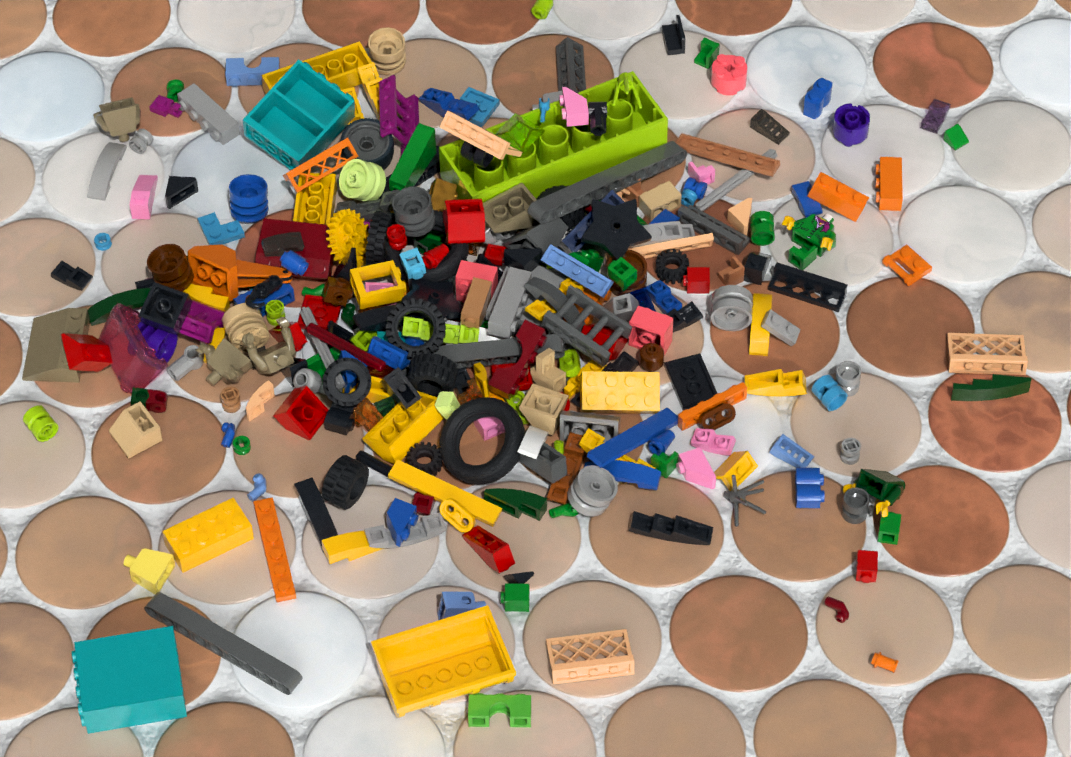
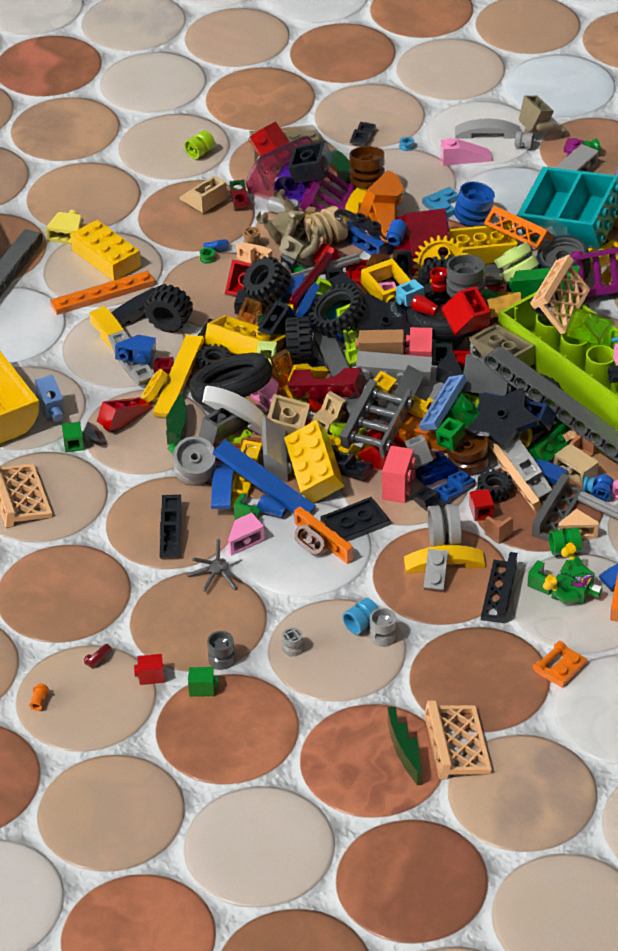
camera: 80 degrees right, 10 degrees down
black slope [165,176,198,209] -> none
medium blue arm [247,473,267,502] -> none
clear smoke slope [261,232,305,256] -> none
lime wheel [266,300,285,326] -> none
reddish brown head [639,343,664,371] -> none
bright pink slope [691,428,736,456] -> none
yellow panel [714,451,758,491] -> none
black slope [744,251,772,285] -> none
yellow slope [744,369,807,397] -> none
medium blue slope [769,434,814,468] -> none
blue brick [795,467,825,508] -> none
dark green torso [843,468,906,517] -> none

